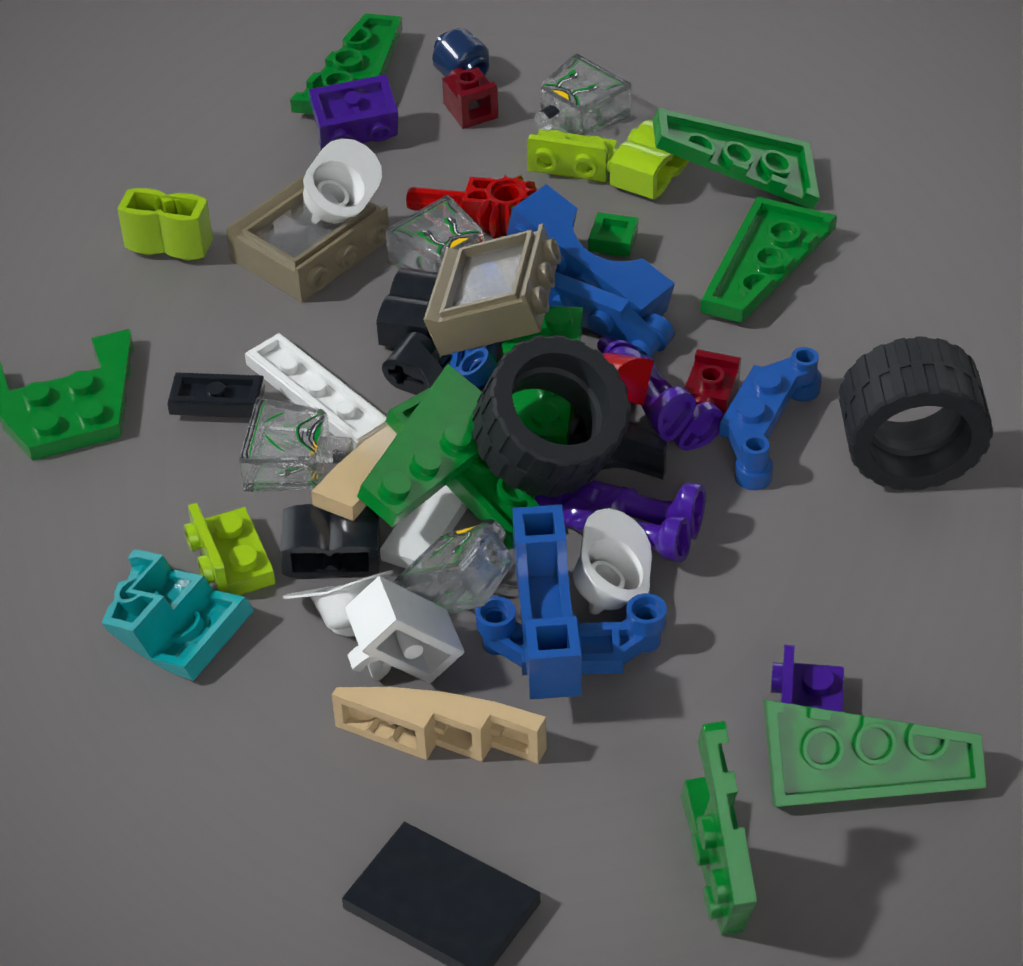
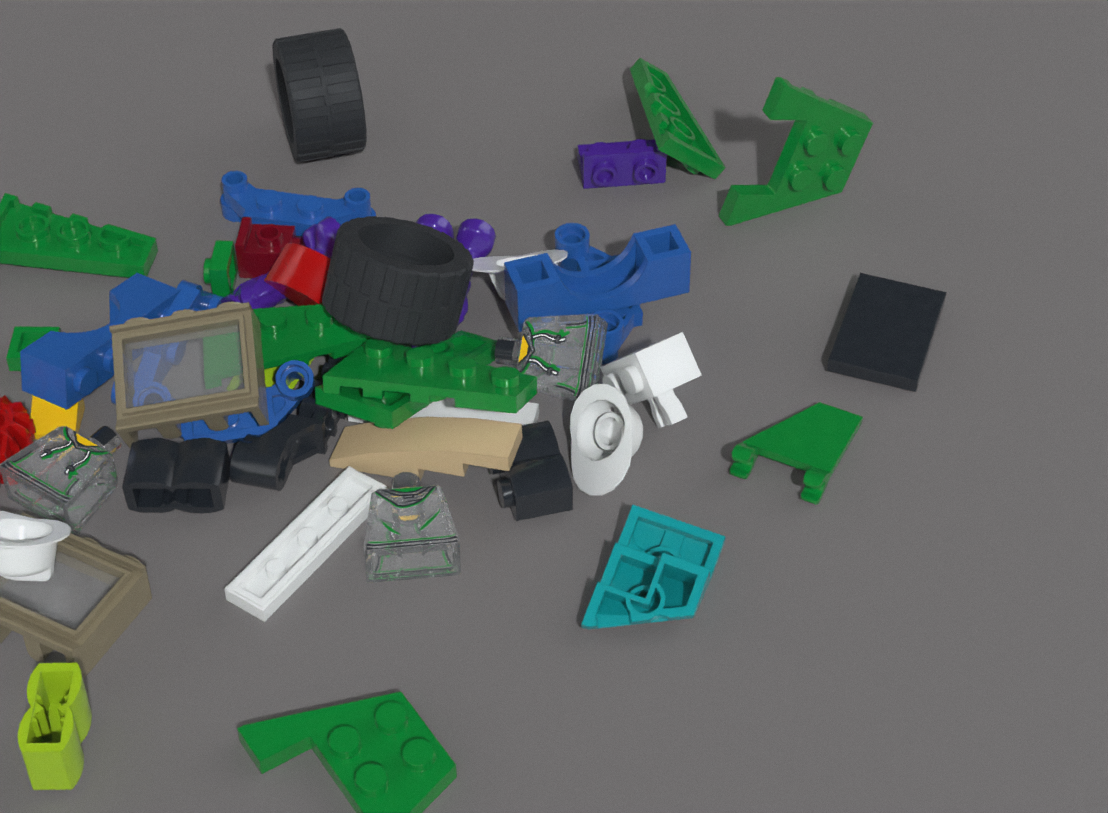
camera: 105 degrees left, 0 degrees up
black plate [167,372,265,418] -> none
lime bracket [183,502,276,595] -> none
tan slope [331,687,547,764] -> none
none -> green plate [203,240,238,297]
none -> green flag [729,402,863,504]

